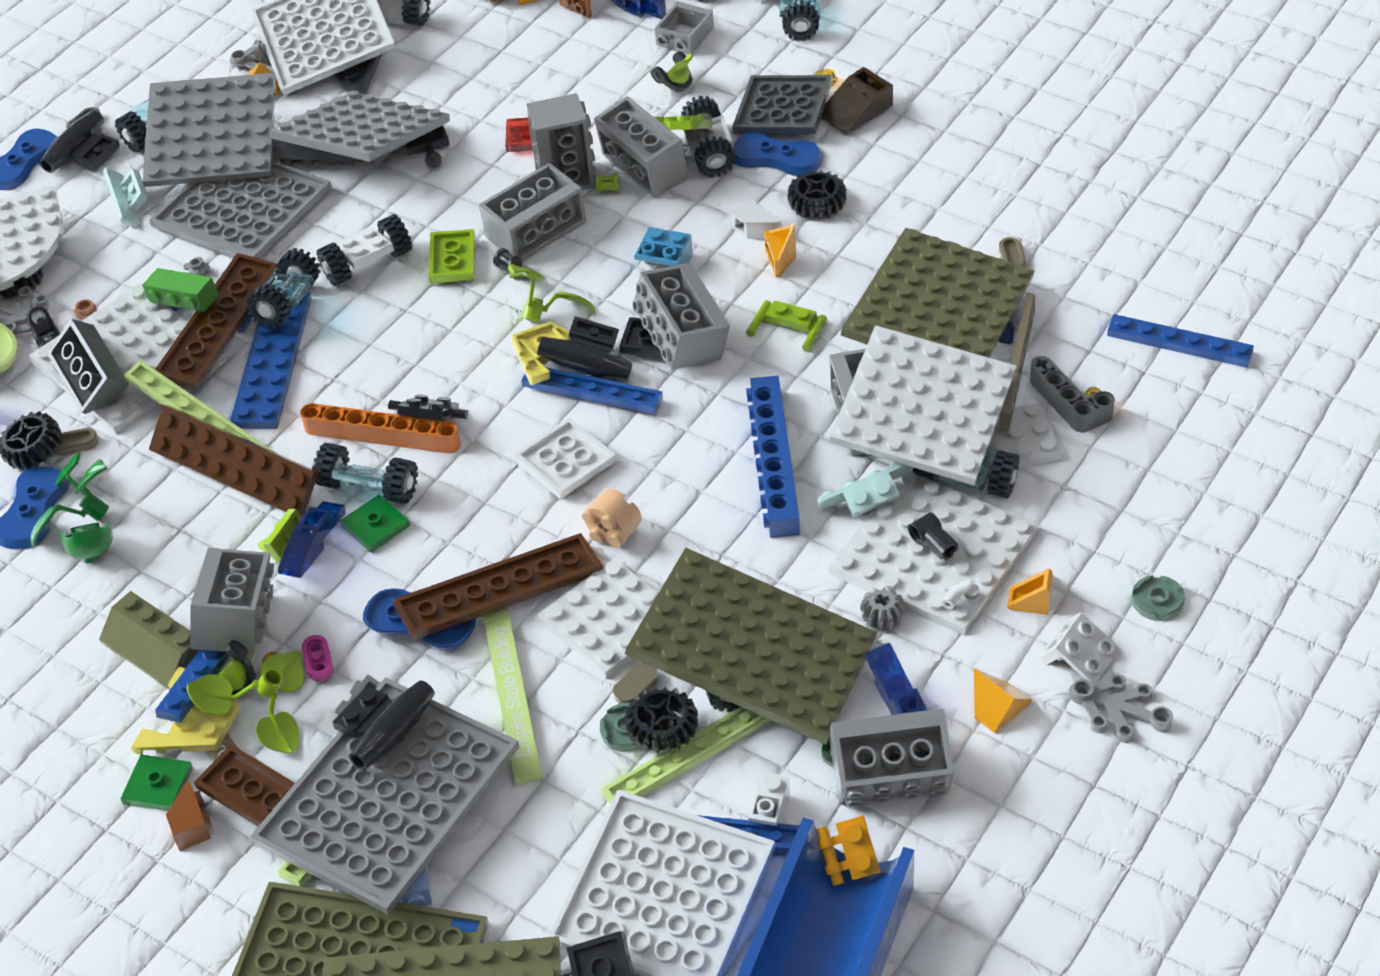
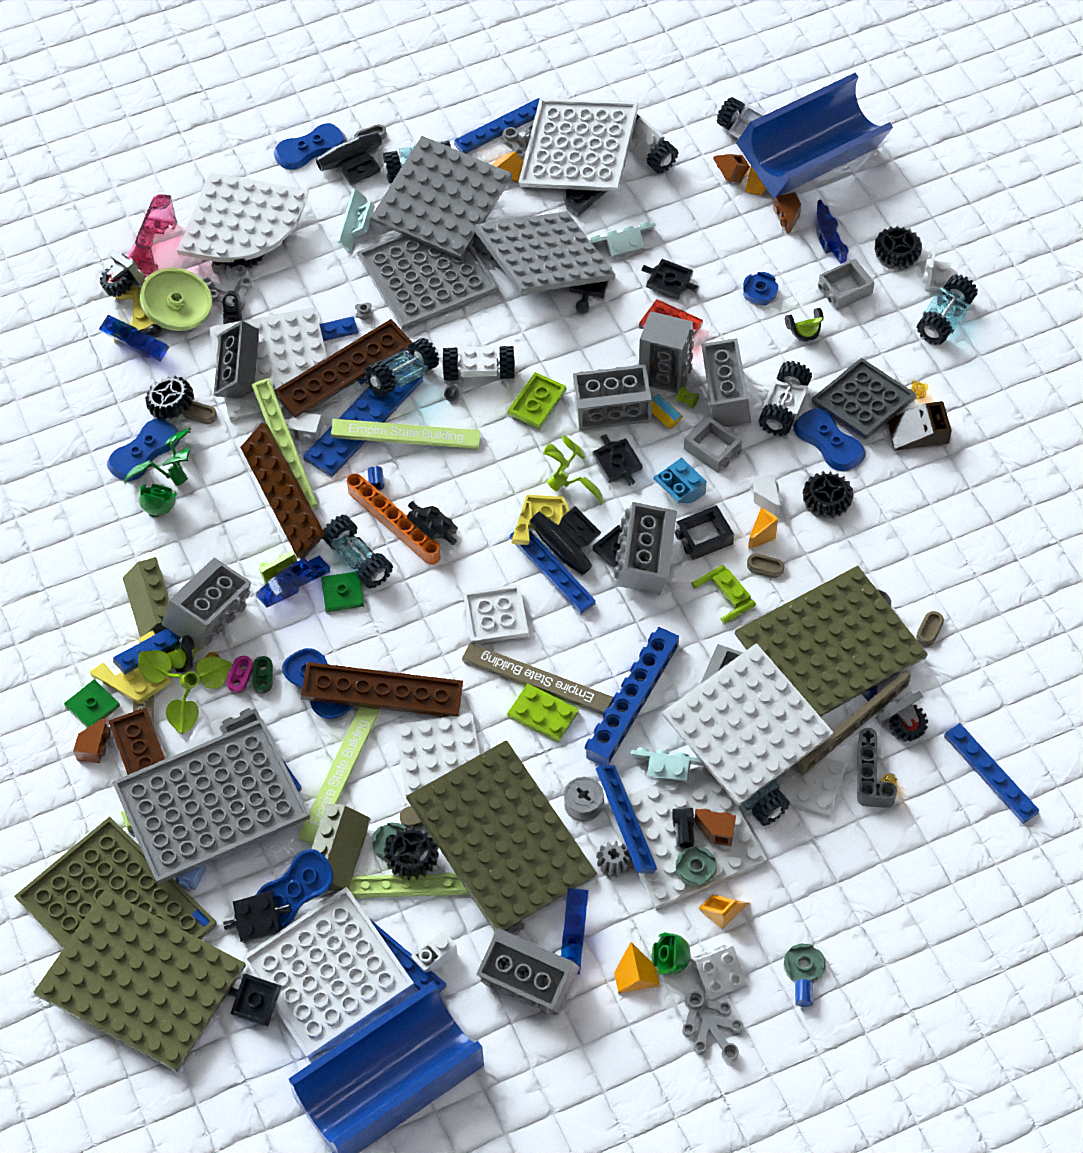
camera: 30 degrees right, 10 degrees up
nougat plate [74,299,97,320] -> none
bright green brick [142,268,219,312] -> none
black plate [332,680,435,770] -> none
black bush [493,248,523,274] -> none
light nougat brick [581,489,642,548] -> none
lime plate [655,115,712,130] -> none
light orange plate [816,815,881,886] -> none
white arm [942,579,979,609] -> none
none -> black plate [223,891,292,943]
none -> dark green plate [252,656,273,694]
none -> blue plate [256,849,333,929]
none -> white slope [286,412,323,443]
none -> olive slope [311,803,371,891]
none -> yellowish green tile [331,419,480,449]
none -> blue piece [367,466,384,491]
none -> dark grey hinge [444,386,459,401]
none -> blue plate [454,98,540,154]
none -> dark tan tile [462,643,613,715]
none -> lime plate [507,683,579,743]
none -> light grey piece [563,776,604,822]
none -> light aqua bracket [589,221,656,257]
none -> black plate [593,434,643,486]
none -> blue plate [596,764,657,874]
none -> black plate [641,258,699,300]
none -> slope [651,393,684,430]
none -> green cylinder [651,932,691,975]
none -> black window [674,505,734,560]
none -> sand green tile [676,846,717,887]
none -> light grey window [683,416,742,473]
none -> dark orange slope [694,808,736,846]
none -> blue plate [743,272,779,306]
none -> dark tan tile [747,554,785,578]
none -> blue piece [795,979,813,1007]
none -> plate [875,690,929,742]

